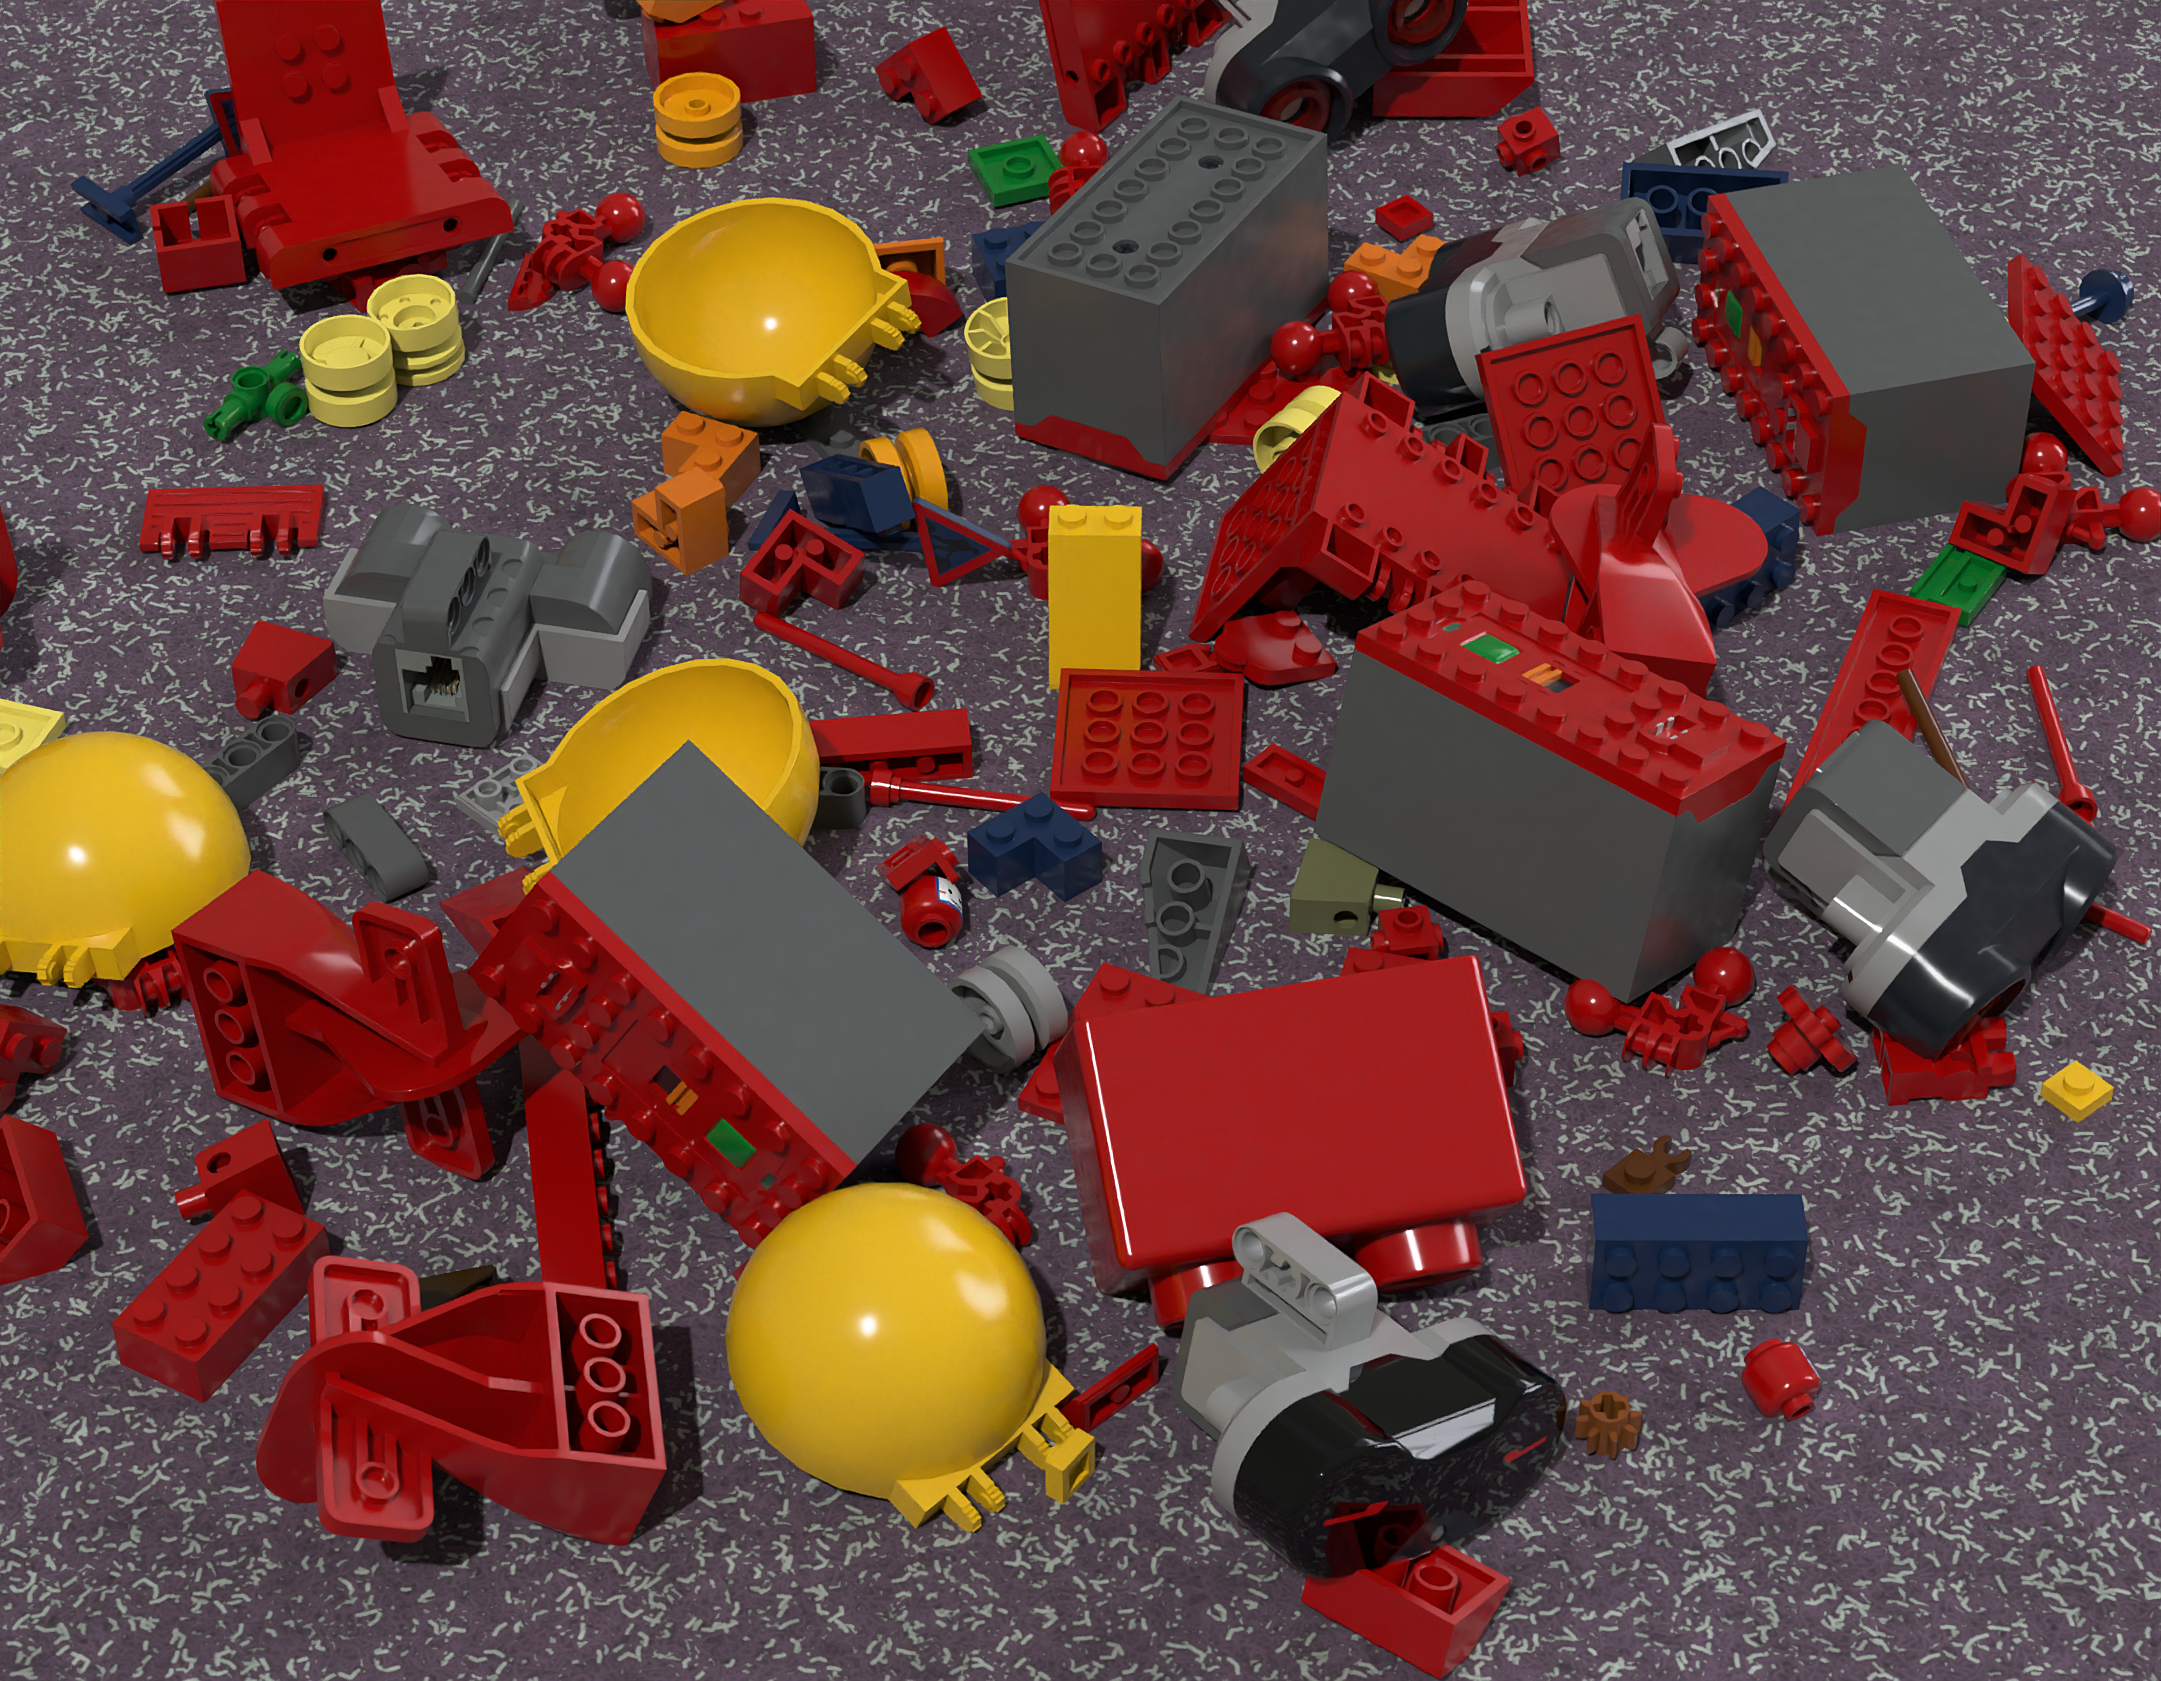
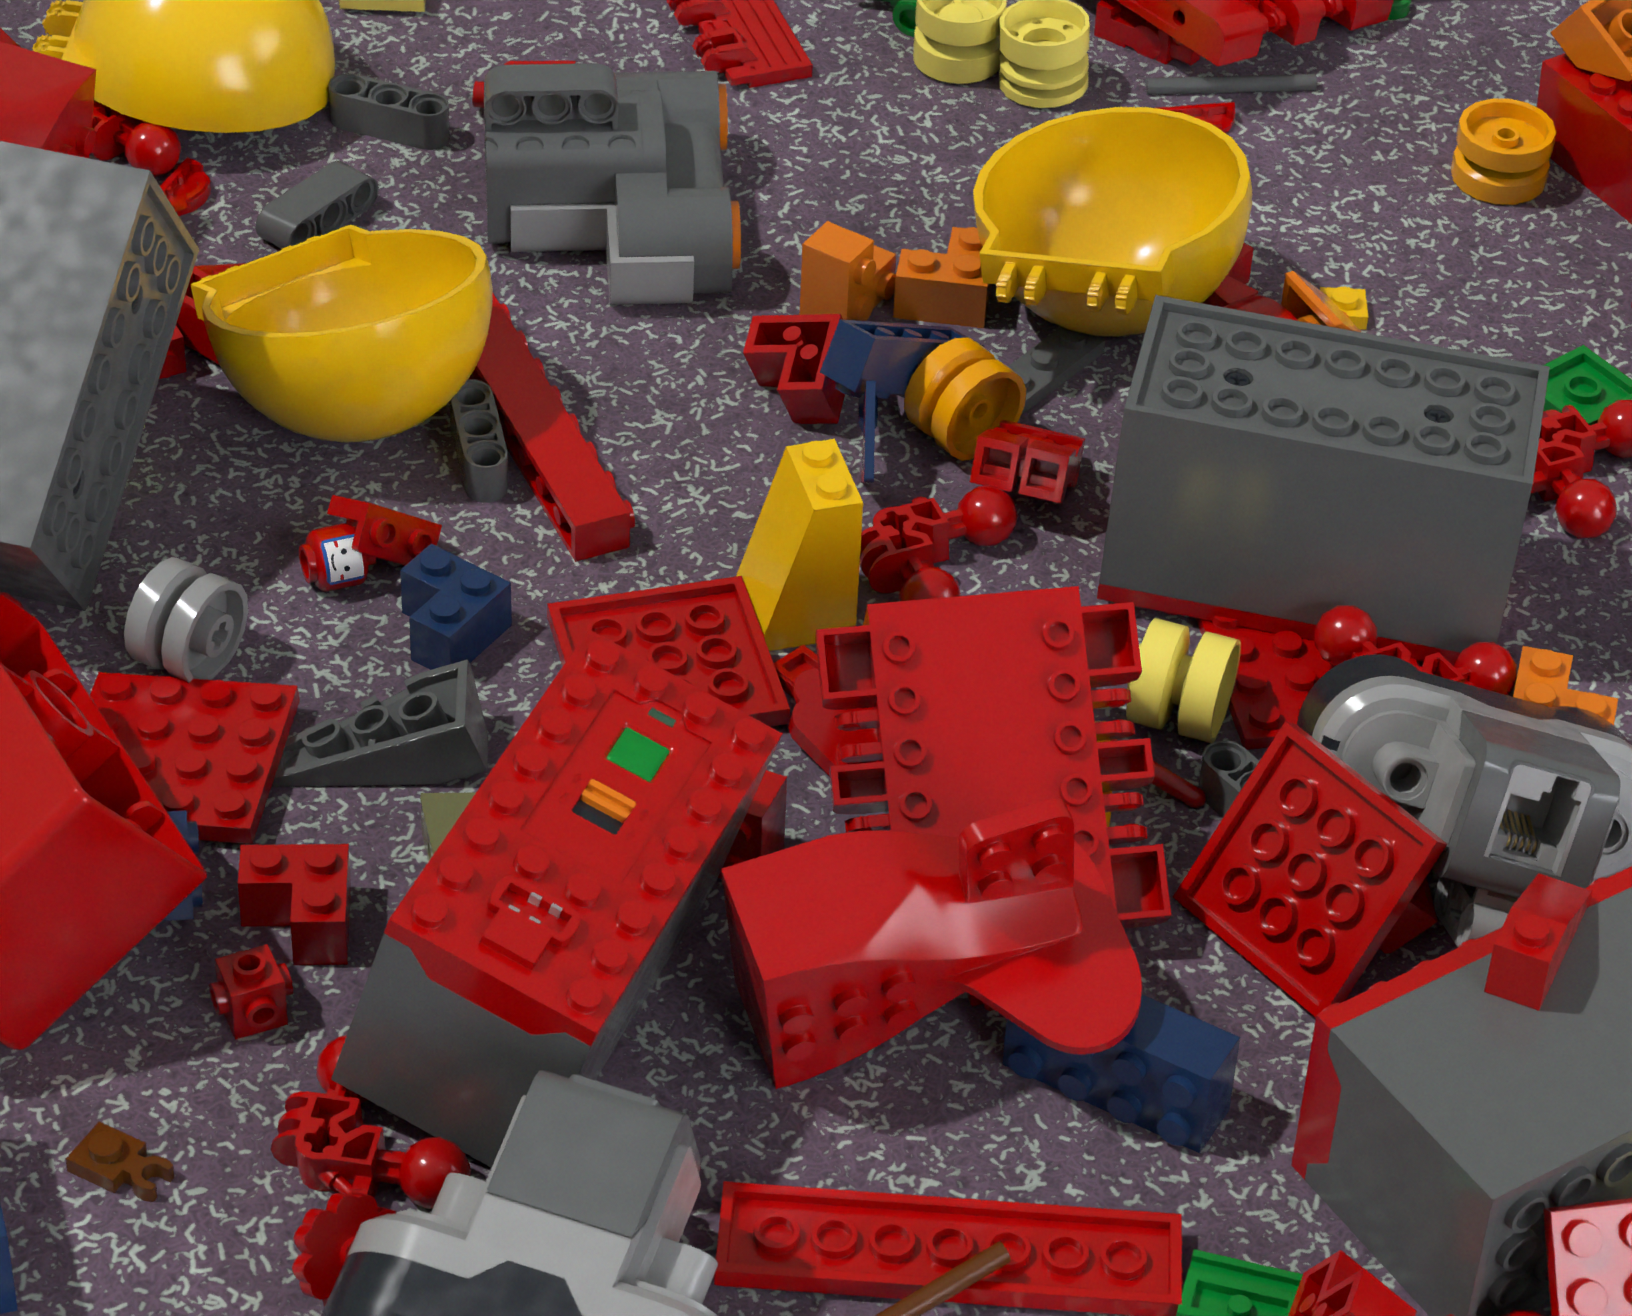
camera: 70 degrees right, 0 degrees up
red piece [531,192,646,313] -> none
red piece [753,611,935,712] -> none
red piece [870,768,1096,822] -> none
red brick [1370,905,1443,961] -> none
none -> red hips [969,419,1086,504]
none -> red slope [1484,873,1593,1011]

